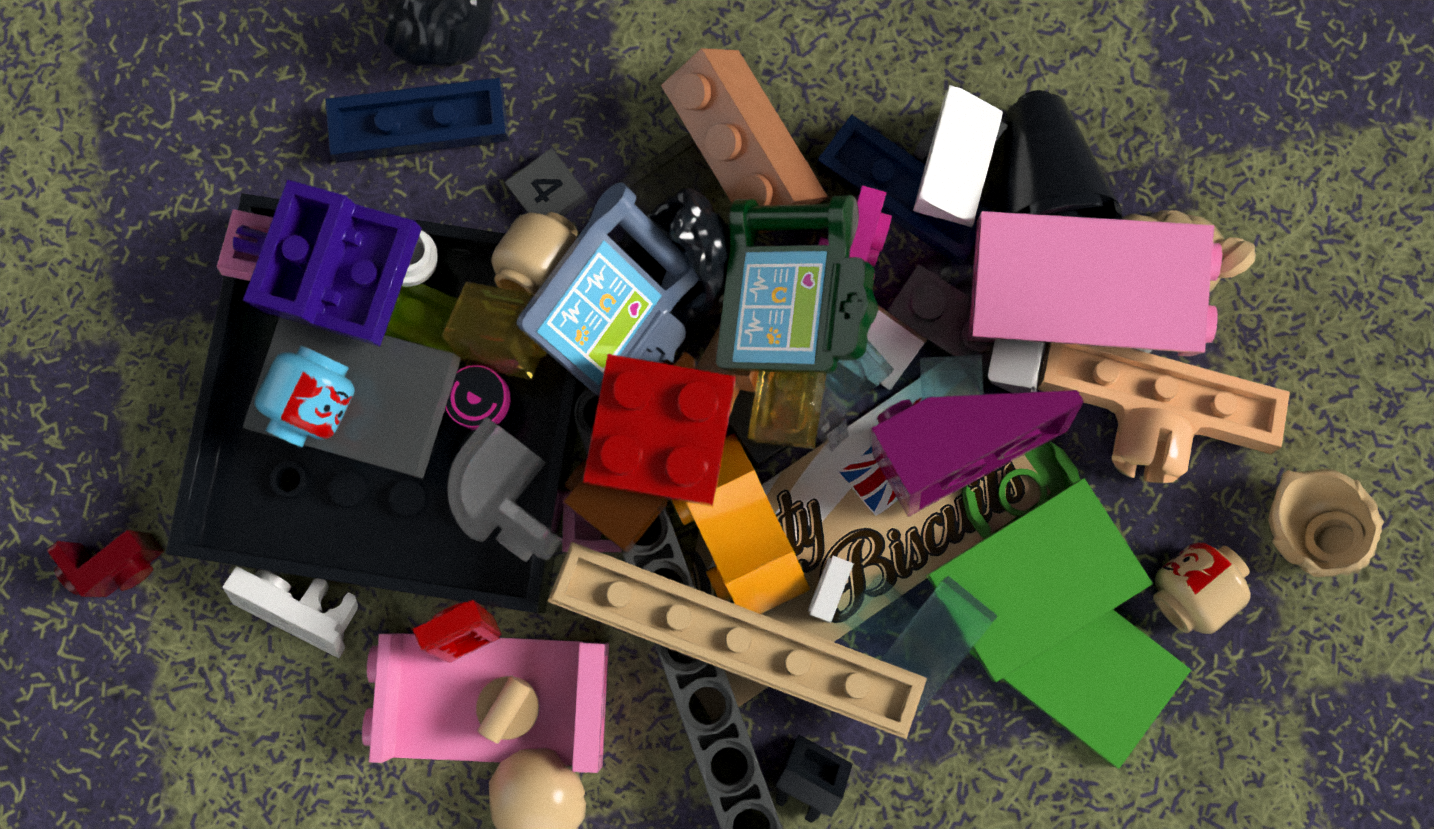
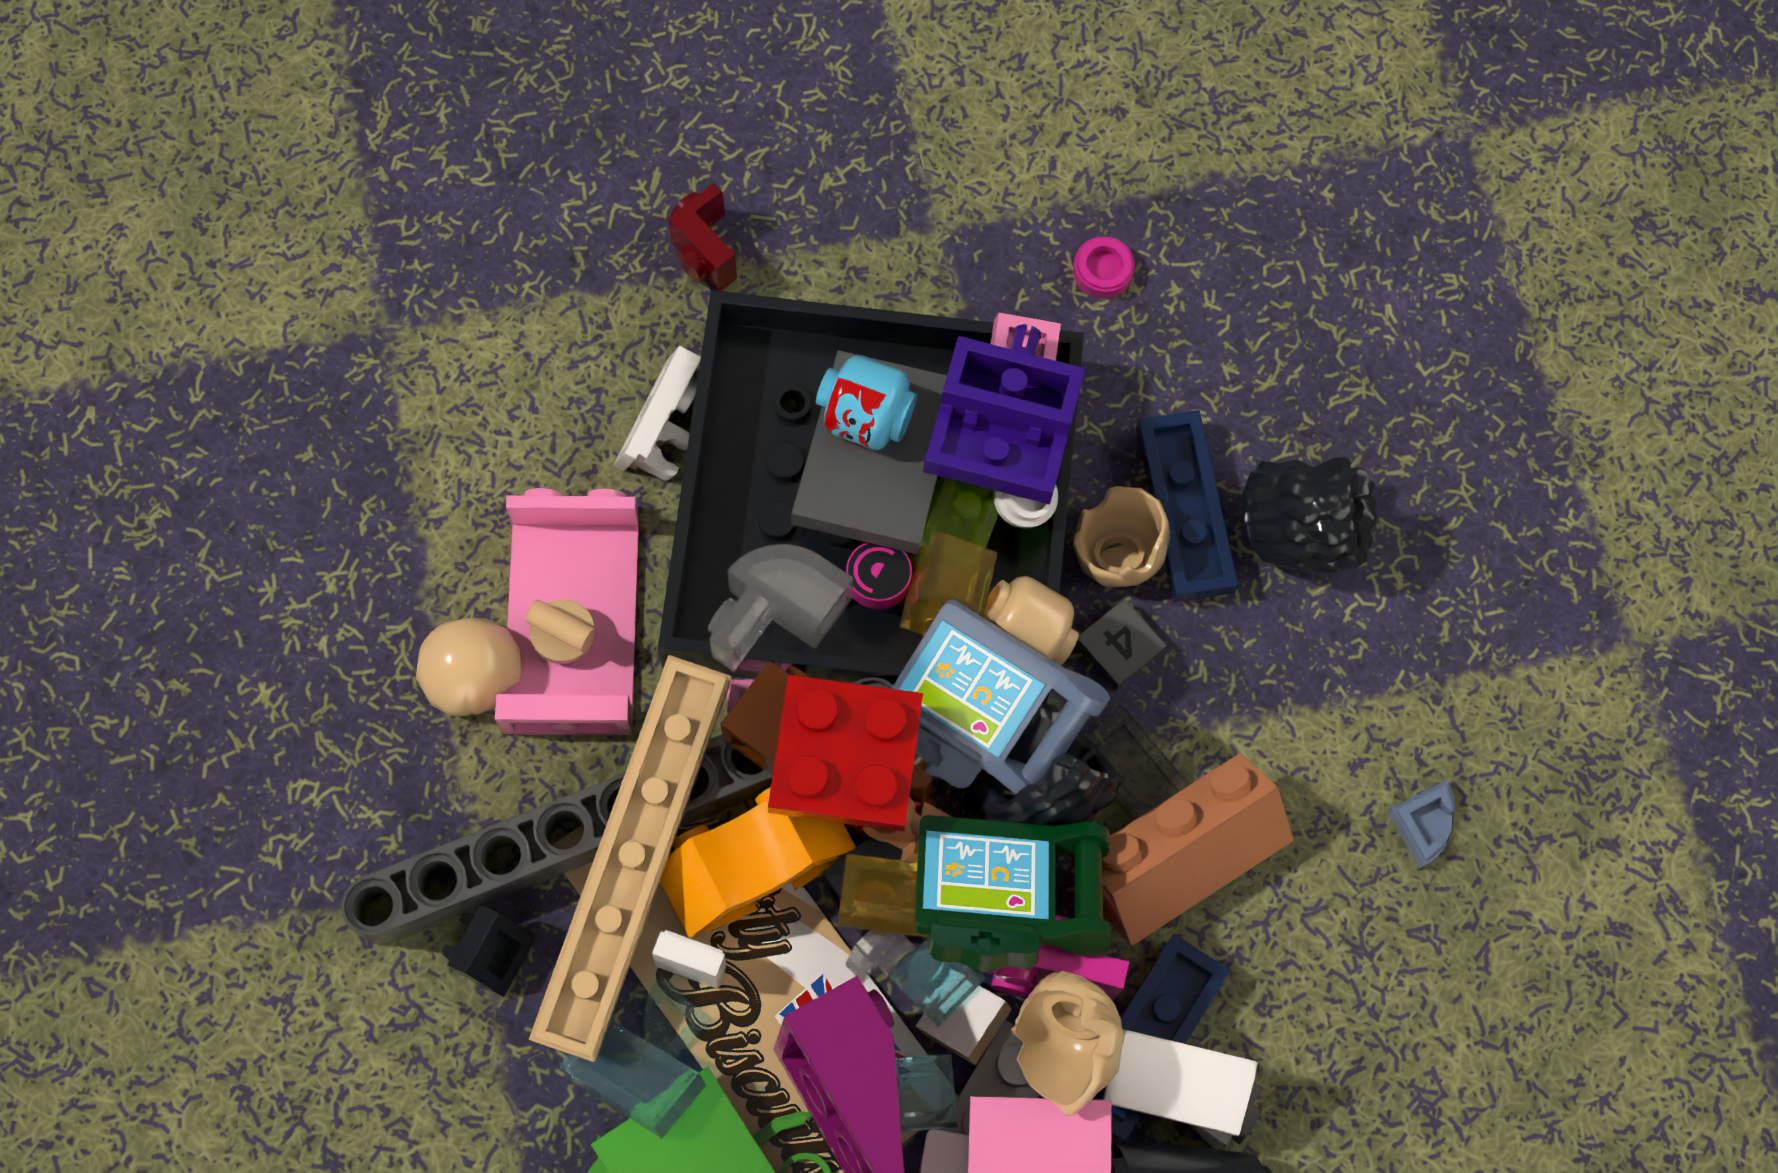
camera: 80 degrees right, 10 degrees down
red plate [412,600,502,663] -> none
none -> tan hair [1011,971,1125,1116]
none -> tan hair [1072,486,1170,588]
none -> dark pink tile [1073,237,1135,299]

